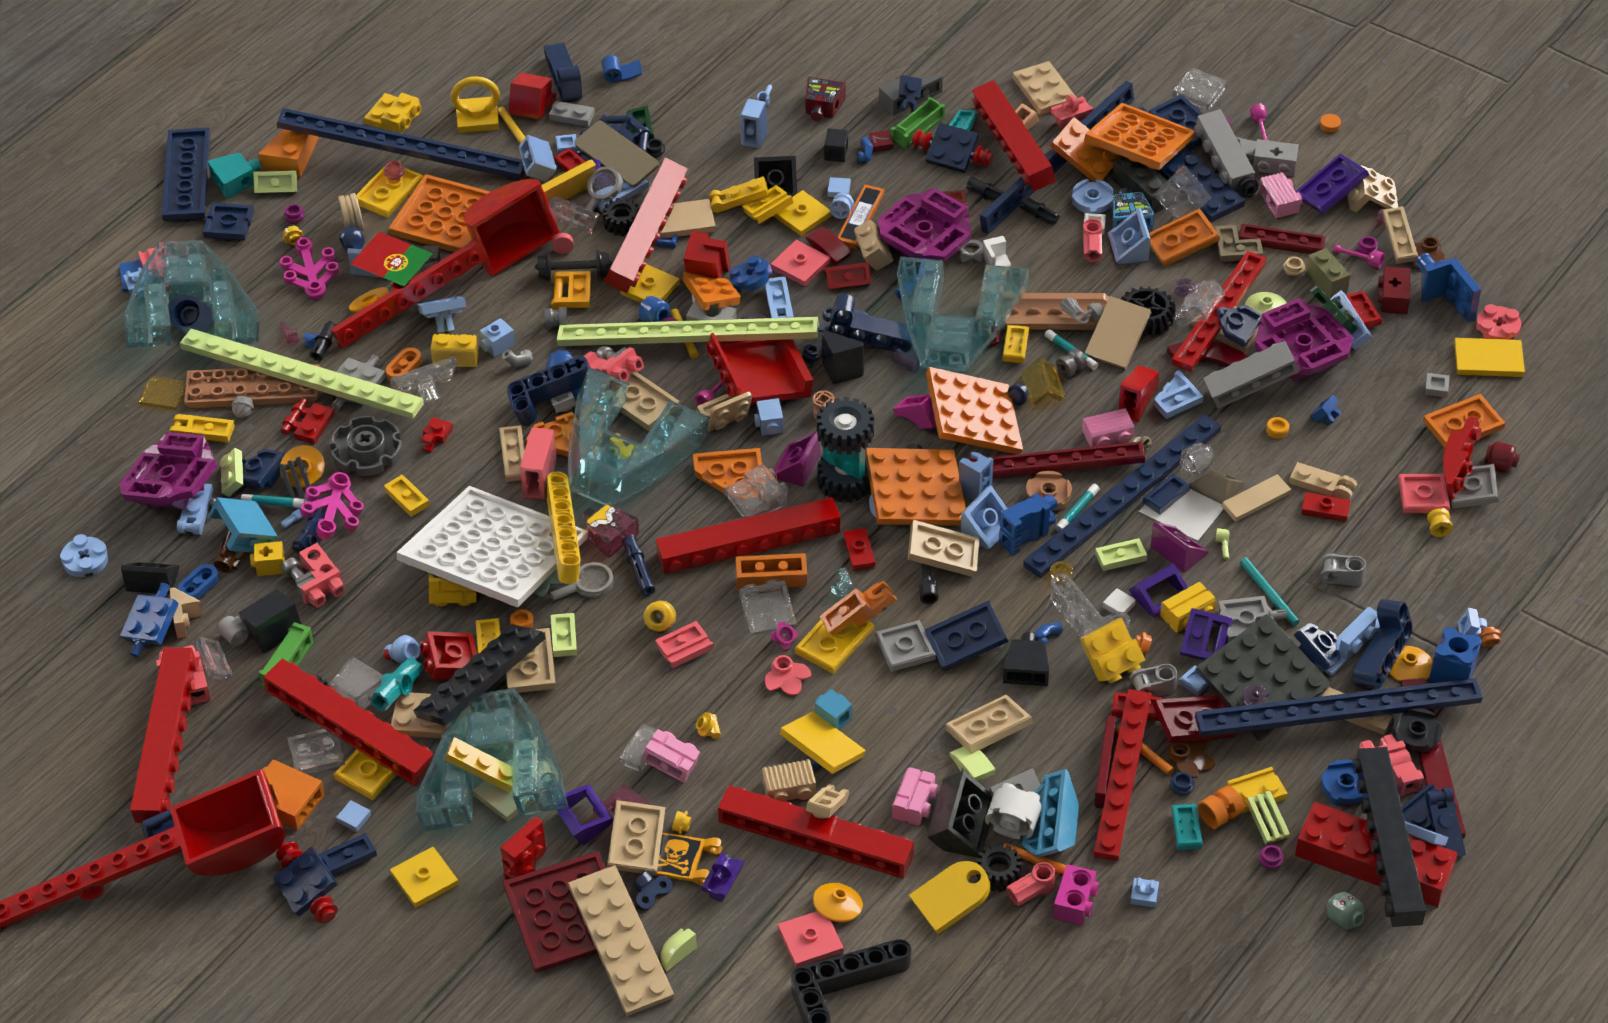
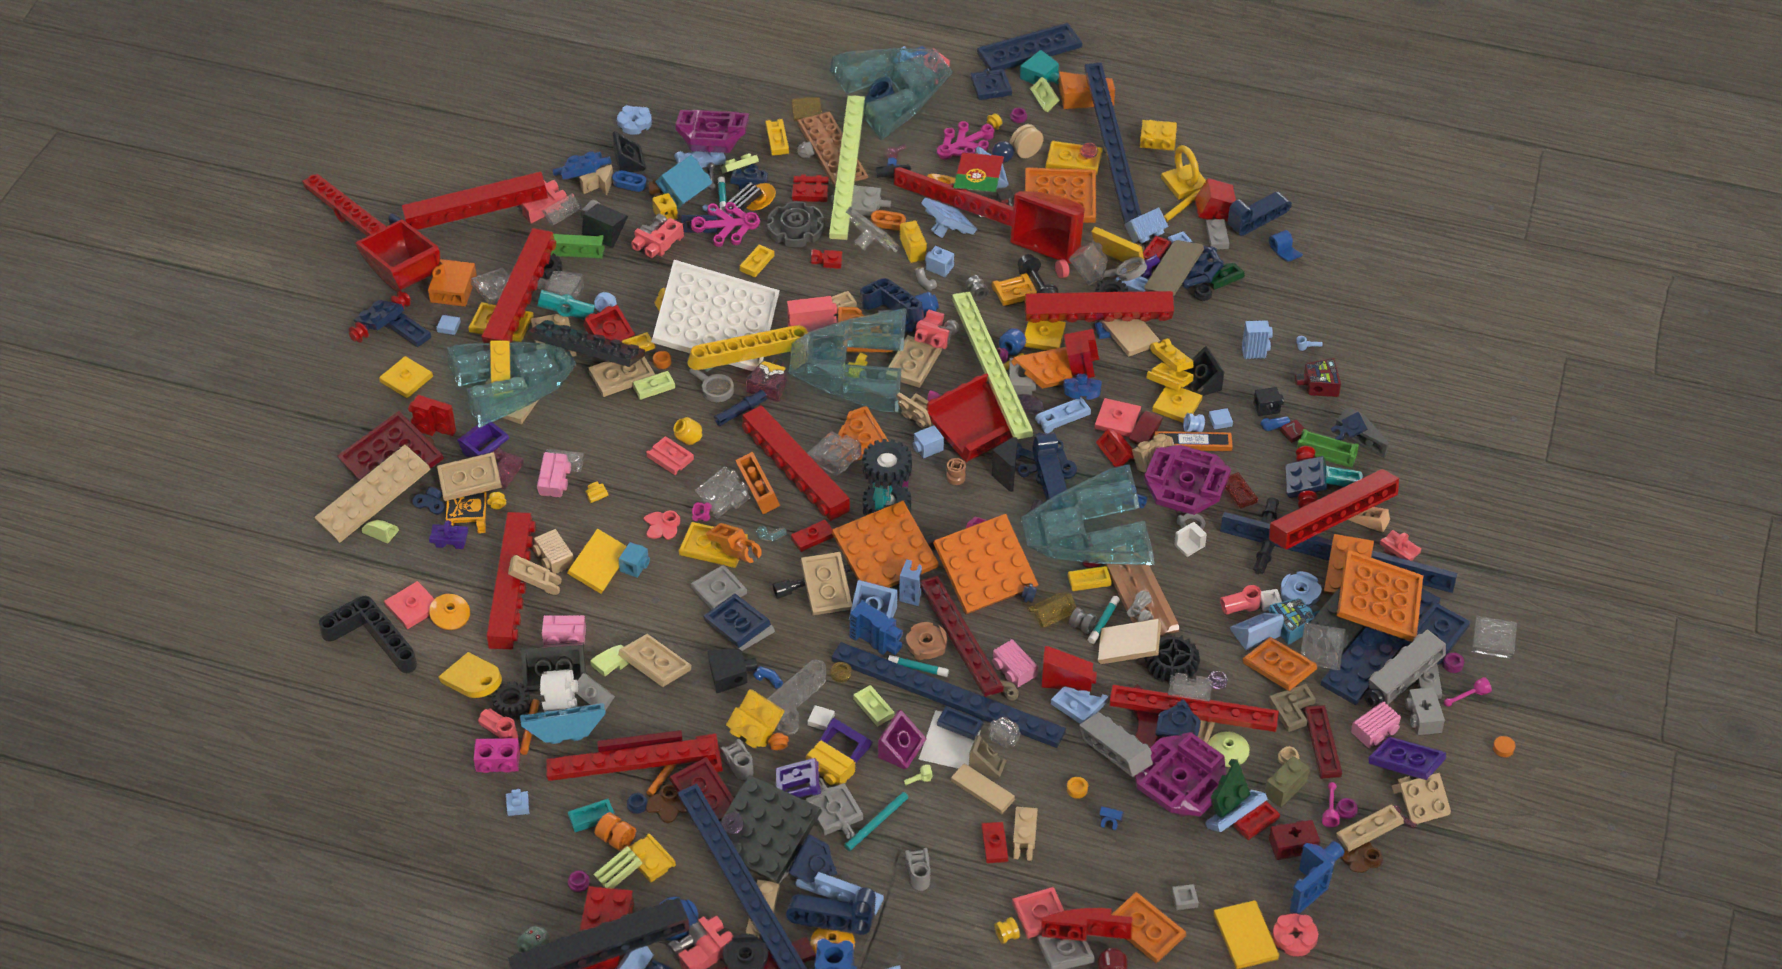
camera: 70 degrees right, 0 degrees up
tan plate [1013,61,1077,115] -> none

